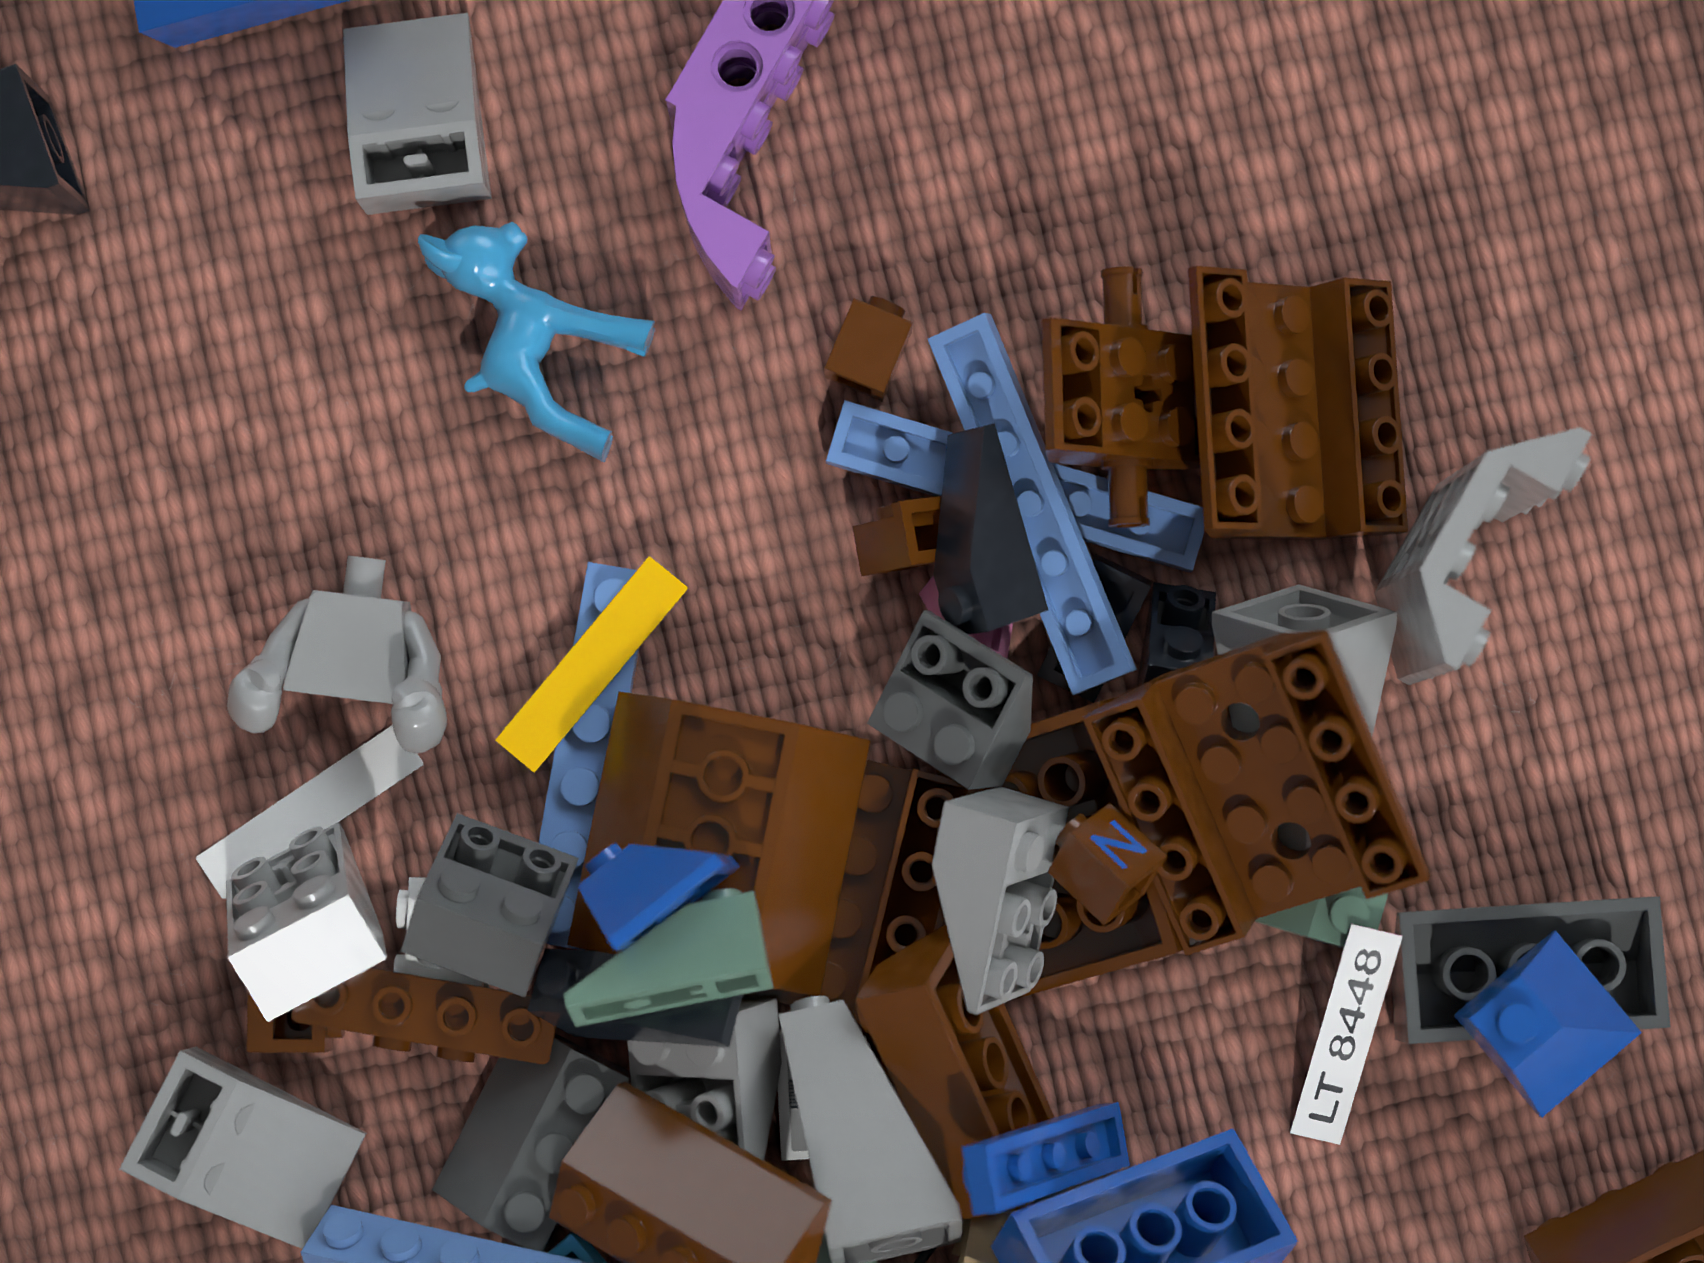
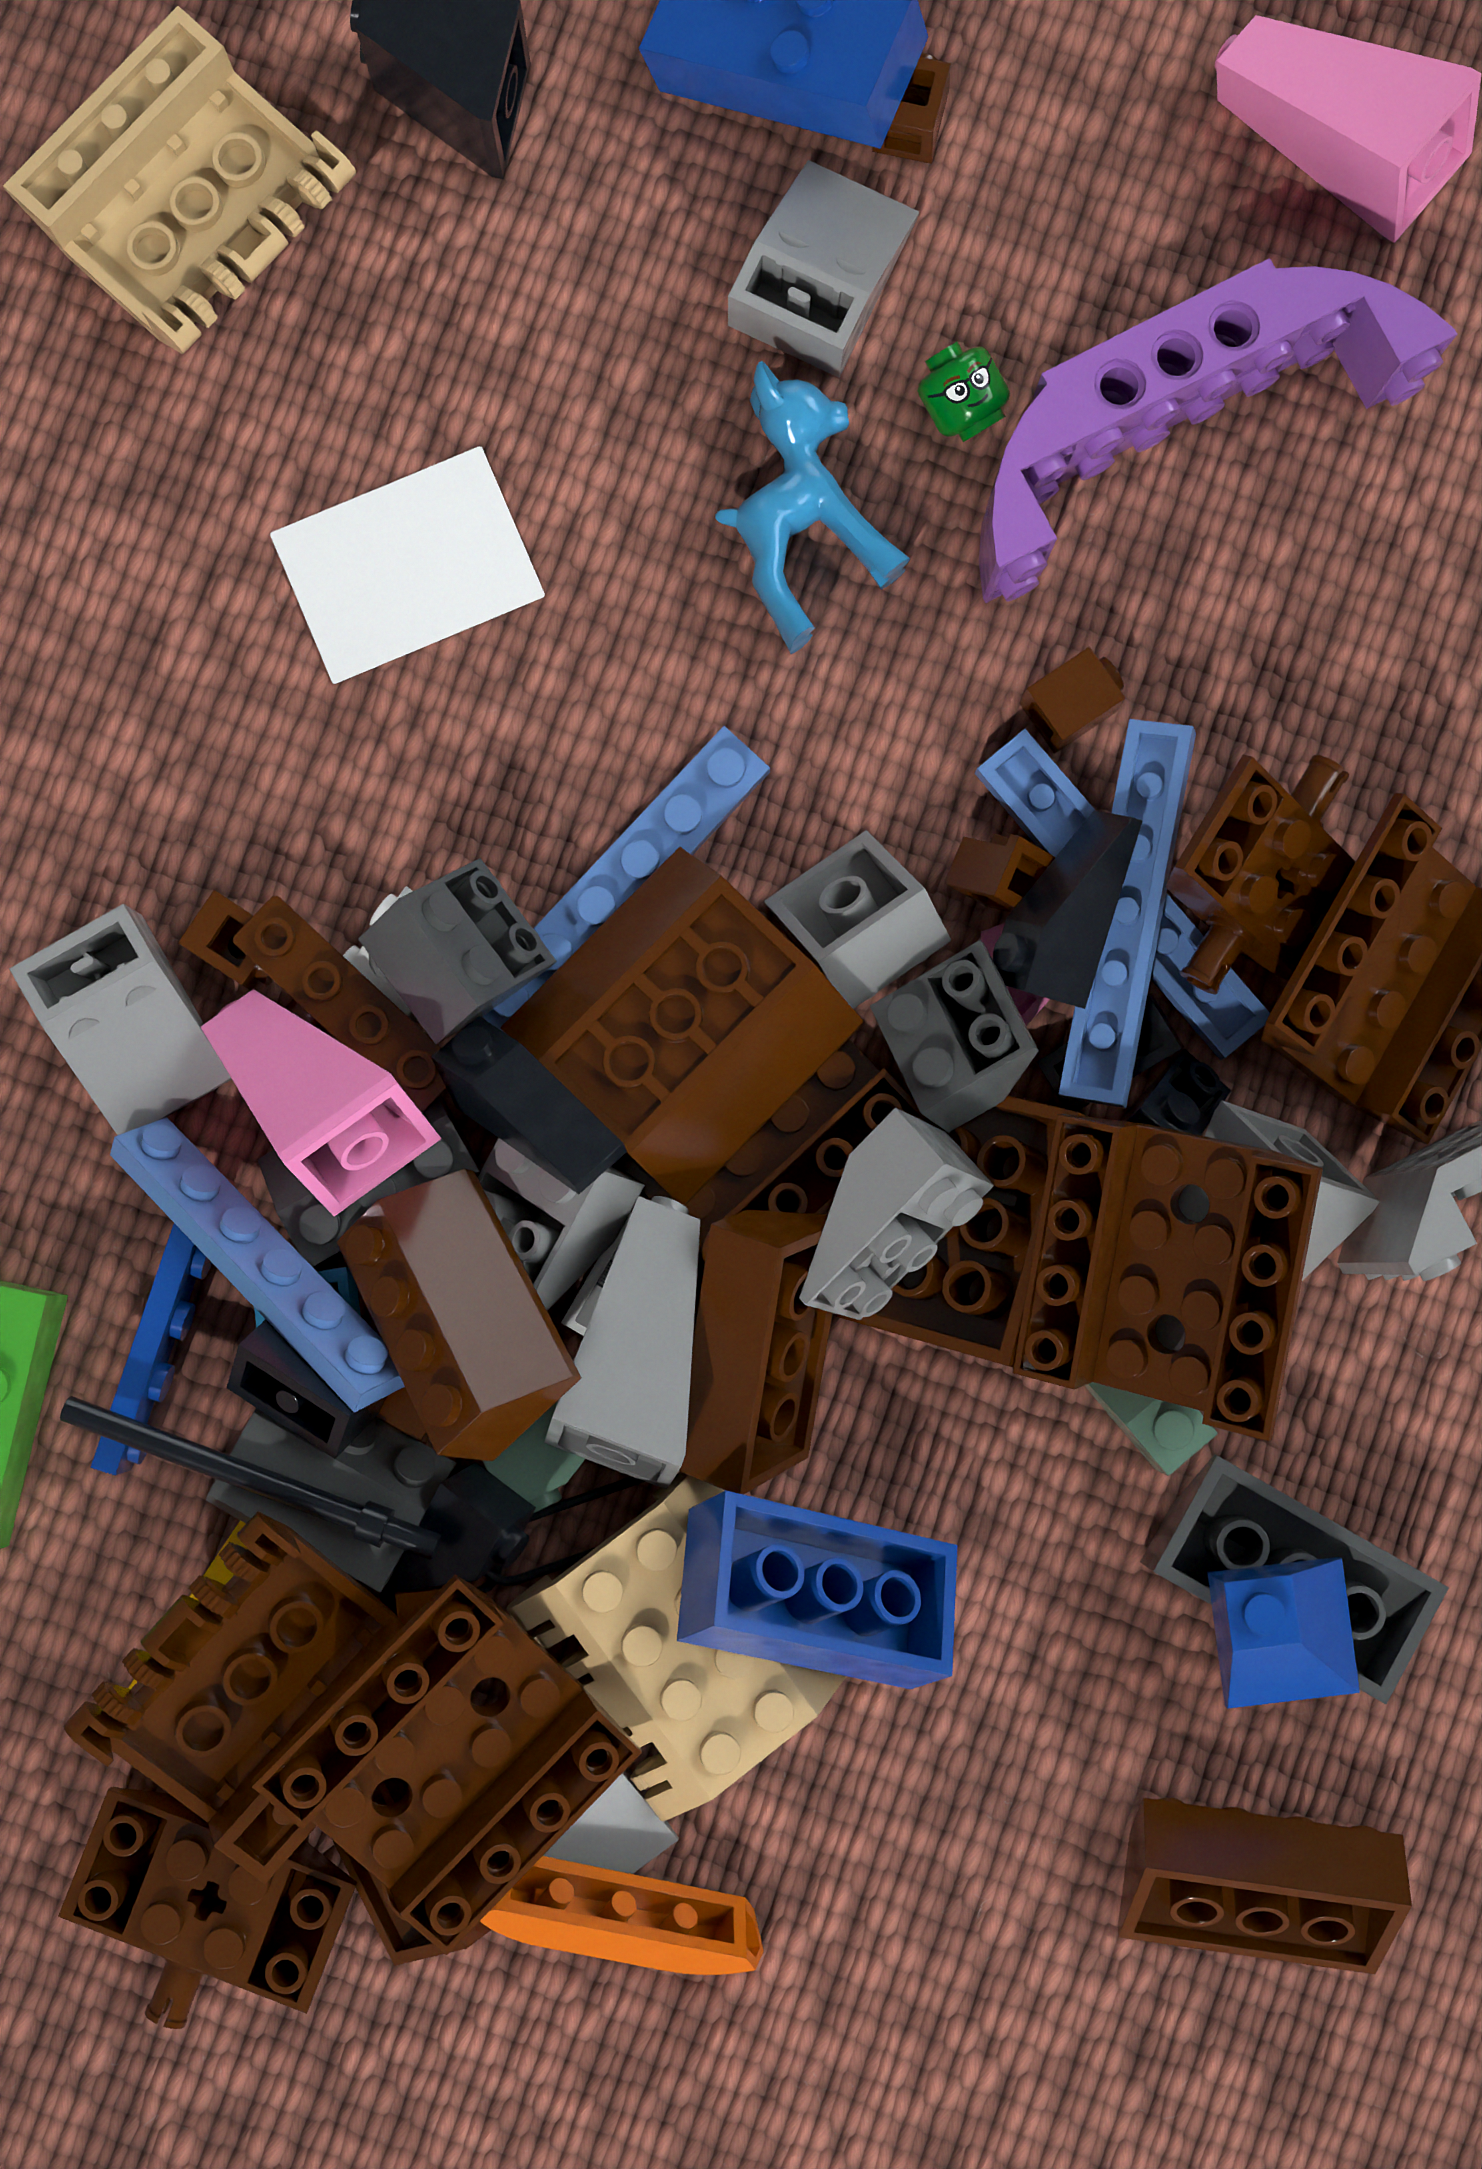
camera: 30 degrees right, 0 degrees up
white sticker [196,725,423,899] -> none
light grey slope [226,822,387,1021] -> none
light grey torso [227,556,447,754] -> none
yellow sticker [495,556,688,773] -> none
sand green slope [564,889,774,1027] -> none
blue slope [578,843,740,950] -> none
blue plate [962,1102,1130,1215] -> none
reddish brown brick [1047,803,1167,925] -> none
white sticker [1290,924,1403,1145] -> none
none -> bright pink slope [201,989,441,1217]
none -> white sticker [270,446,545,684]
none -> light grey slope [764,830,951,1009]
none -> green head [917,341,1010,442]

